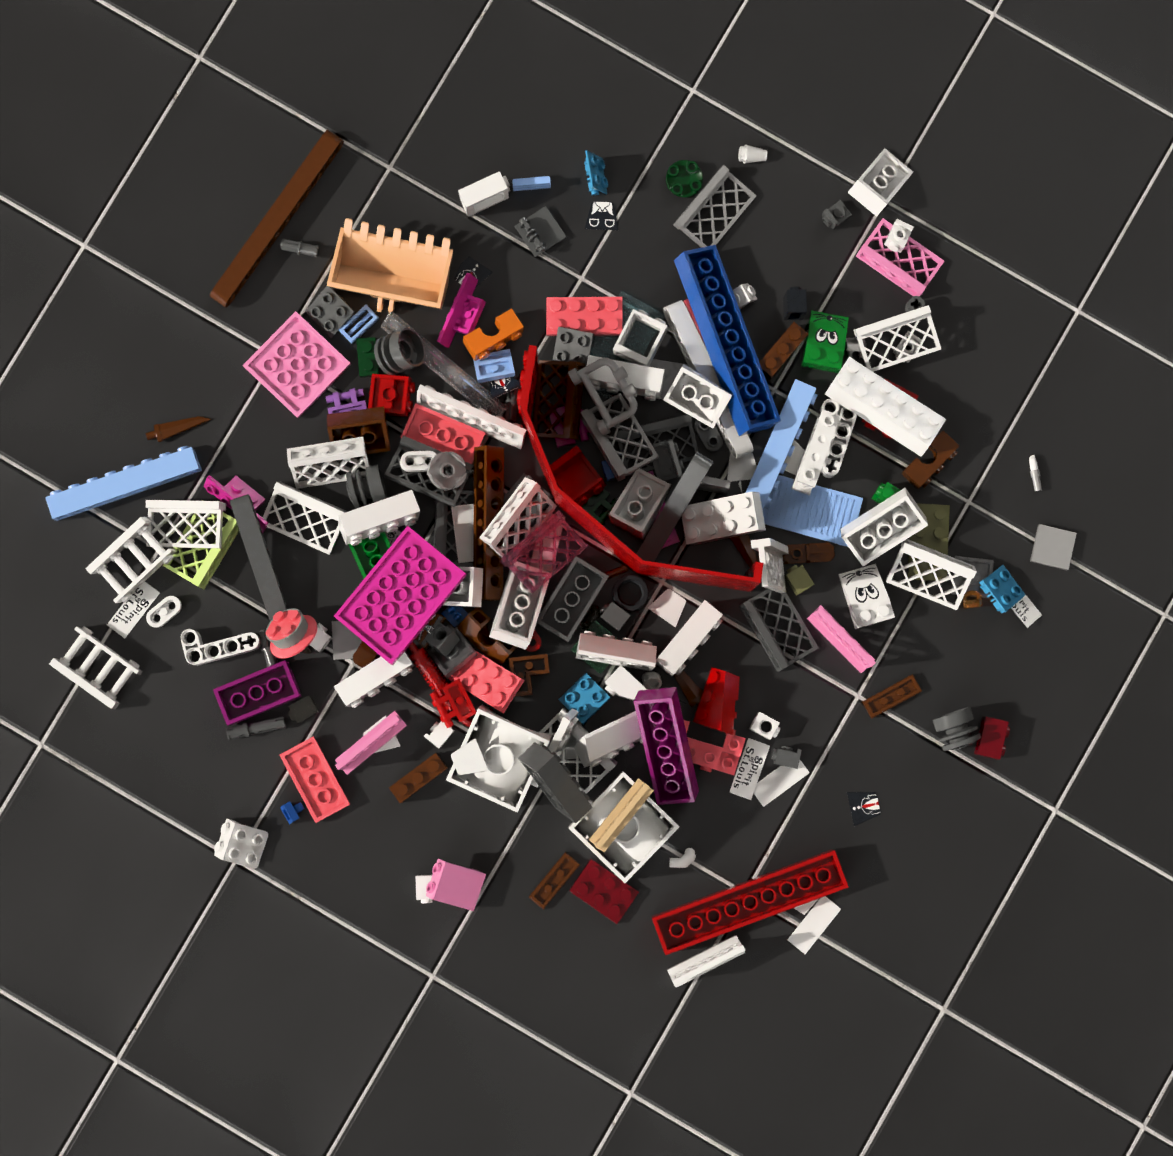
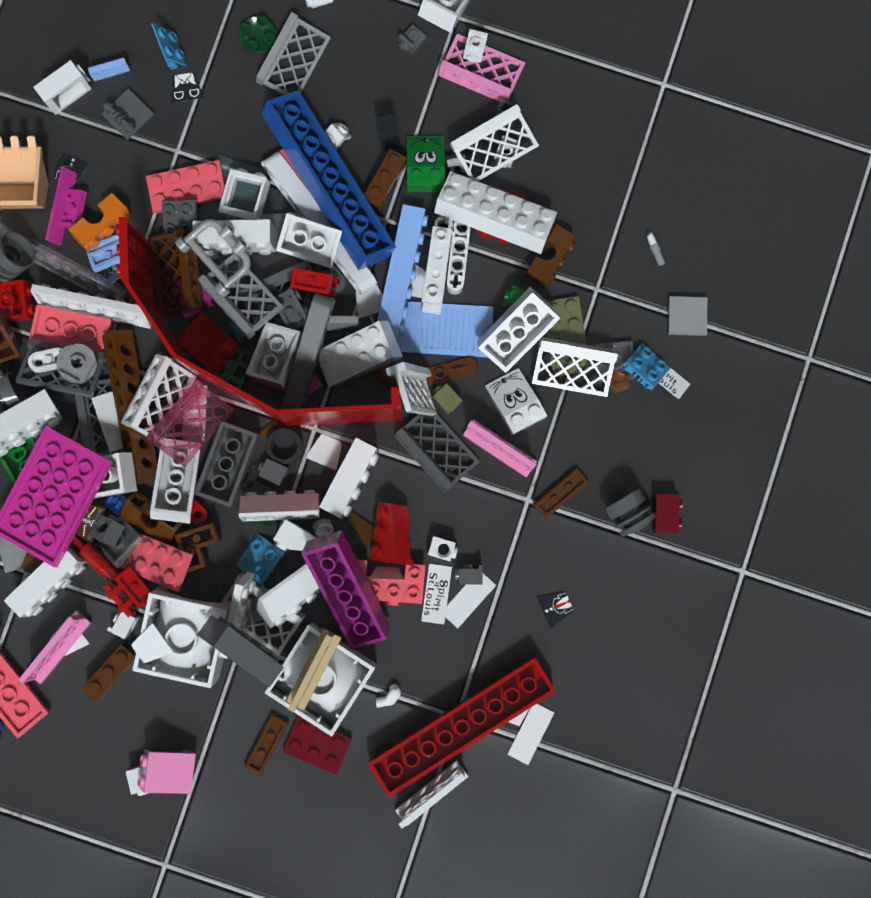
camera: 10 degrees left, 0 degrees up
none -> red panel [290,268,338,296]
none -> sticker [369,567,404,580]

